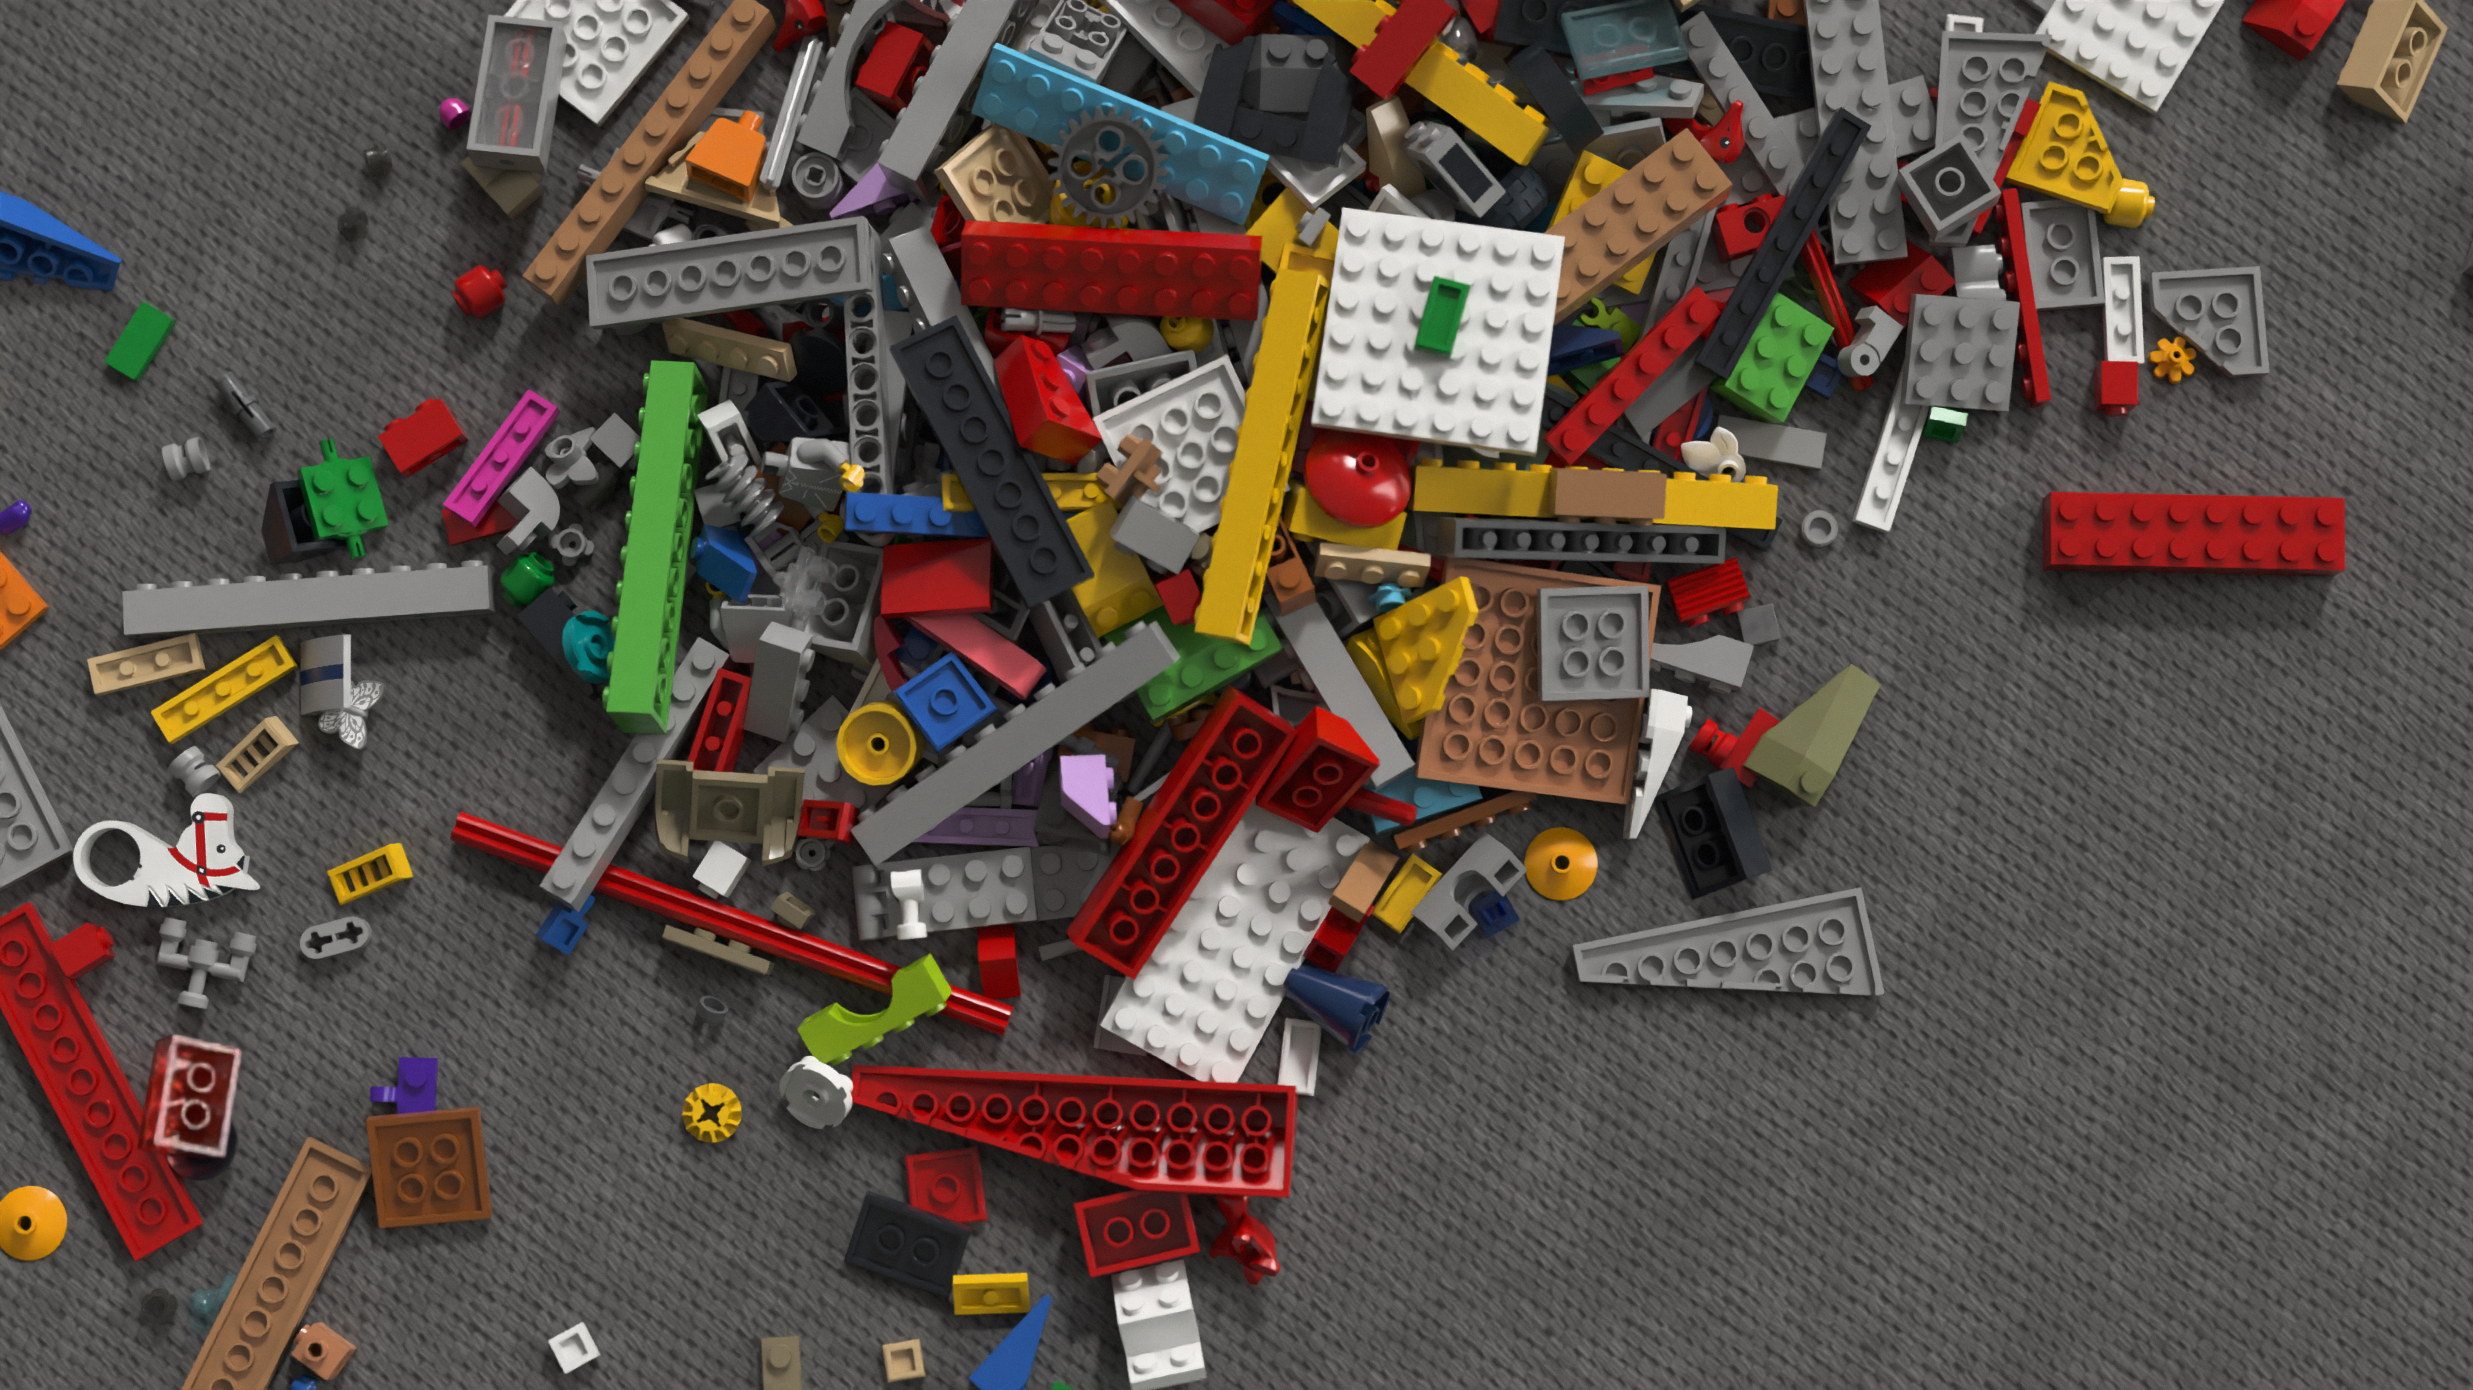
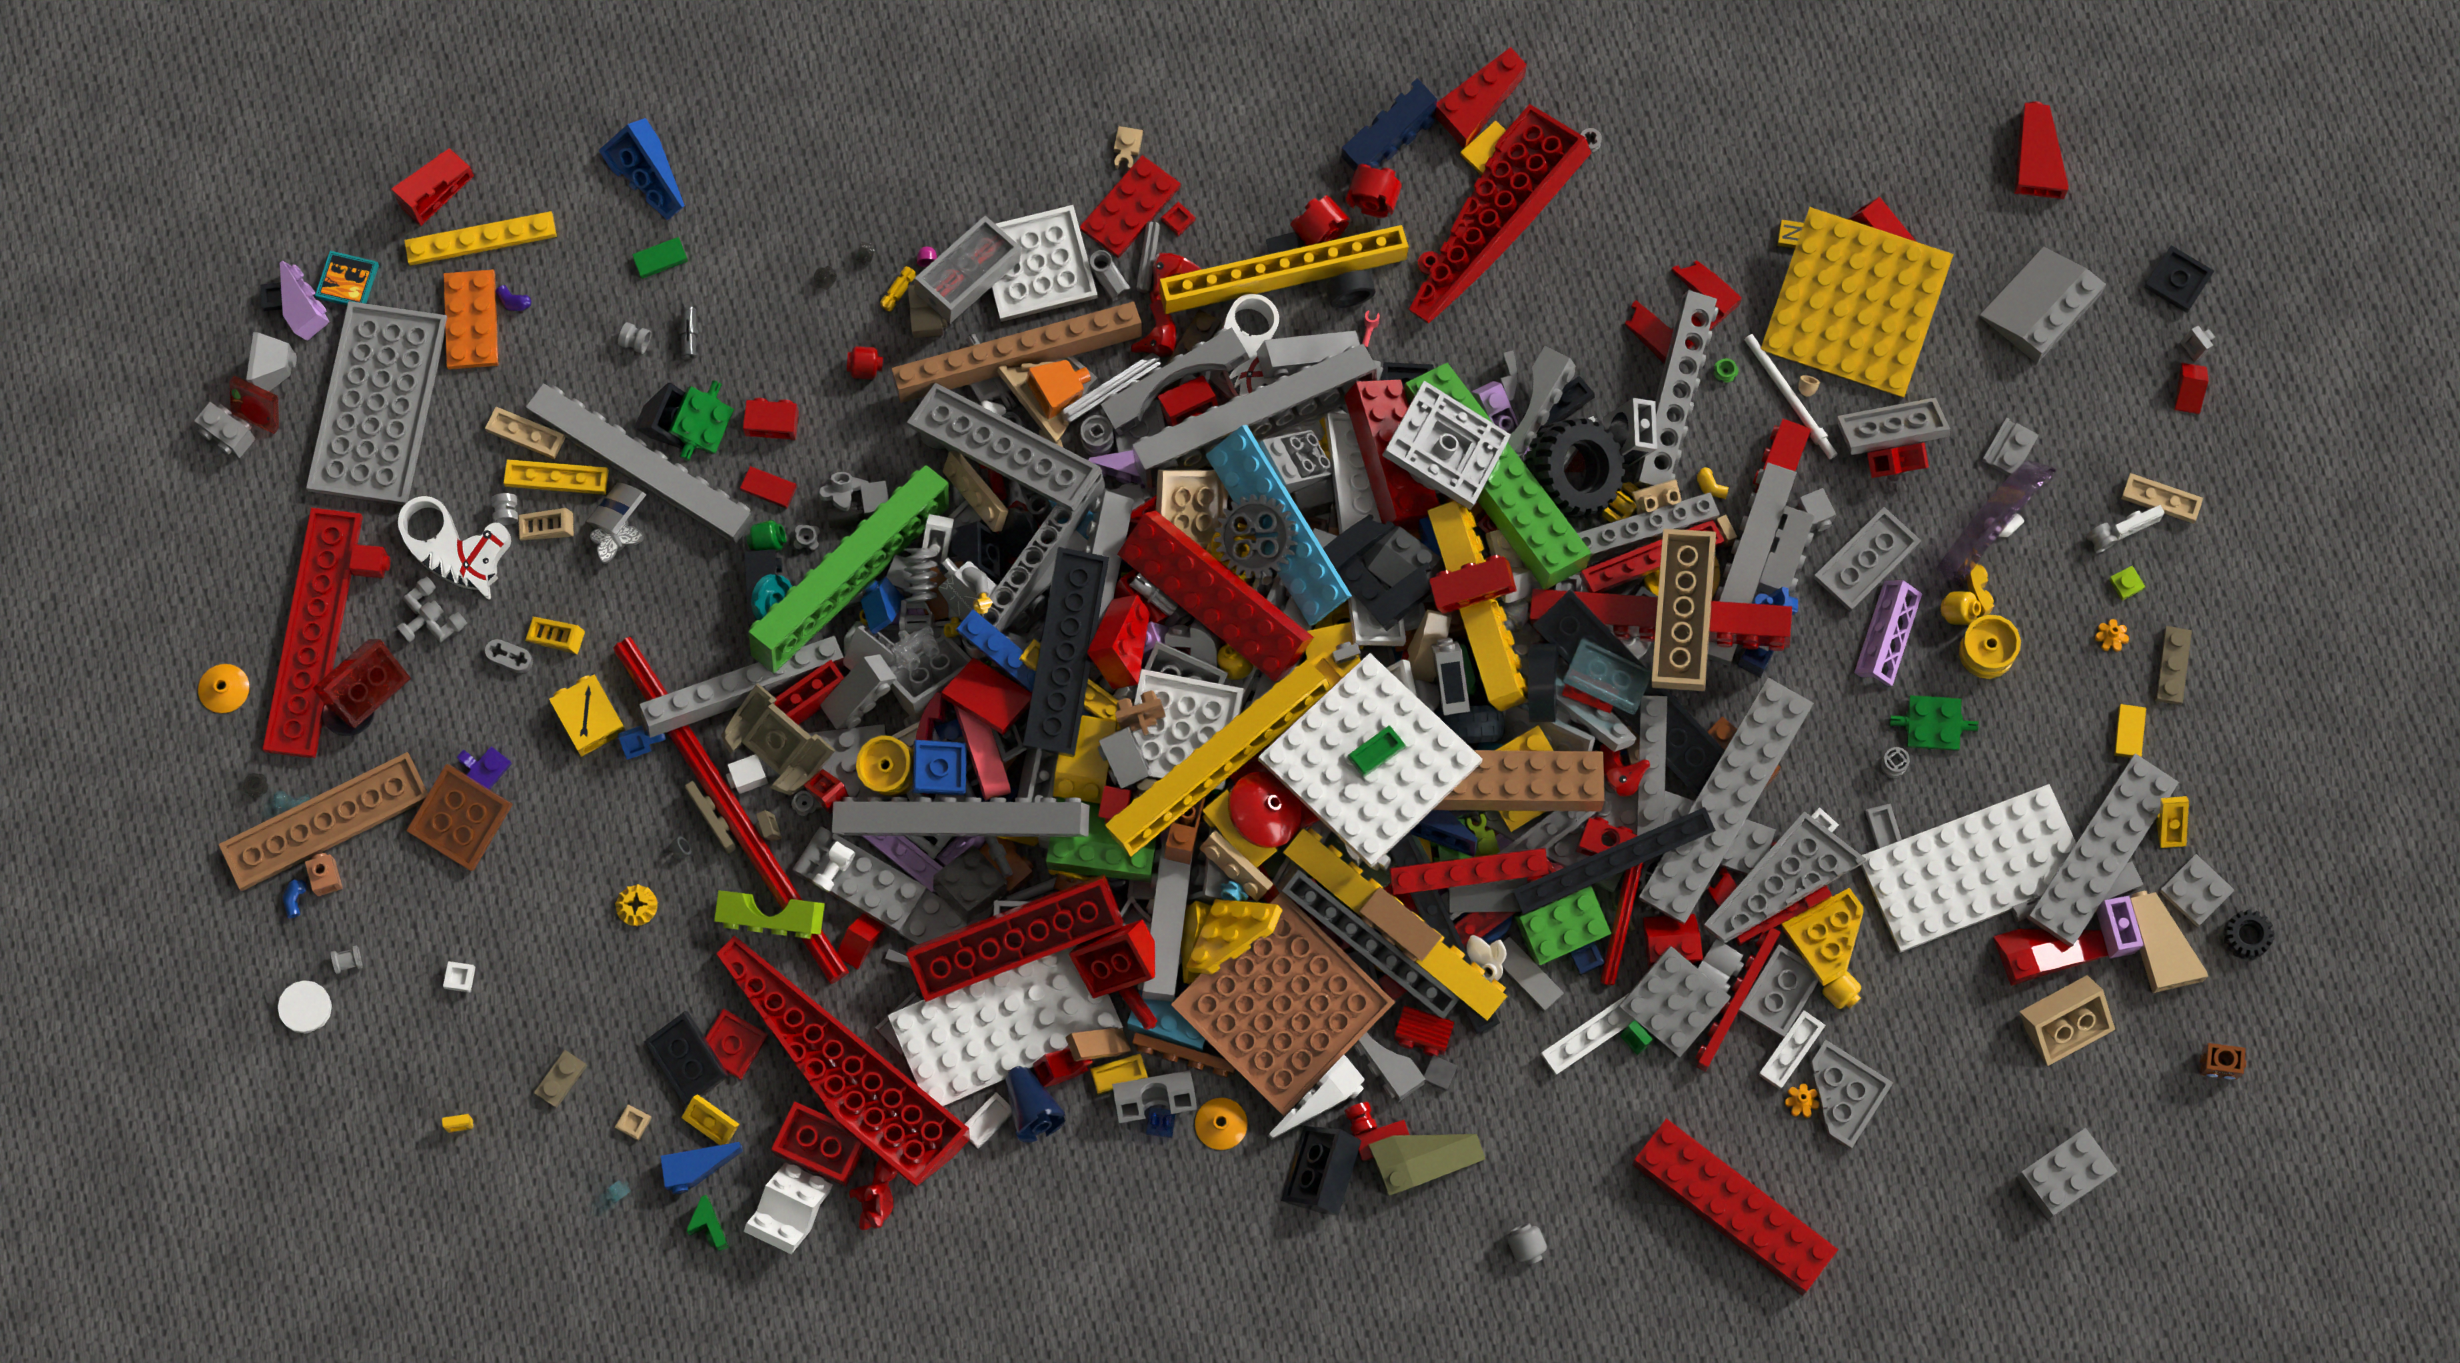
camera: 35 degrees right, 10 degrees down
dark pink plate [443,389,561,527] -> none
light grey brick [496,467,560,555] -> none
white plate [779,1056,853,1129] -> none
lavender slope [1058,755,1116,838] -> none
dark orange arm [1108,796,1144,846] -> none
light grey plate [1536,585,1650,701] -> none
light grey wing [1572,887,1885,996] -> none
light grey tile [1800,510,1838,548] -> none
light grey leg [1837,306,1903,377] -> none
light grey brick [1895,132,2001,242] -> none
red brick [2094,361,2138,417] -> none
none -> yellow brick [549,674,626,757]
none -> yellow axle [880,266,916,312]
none -> light grey head [1508,1223,1547,1265]

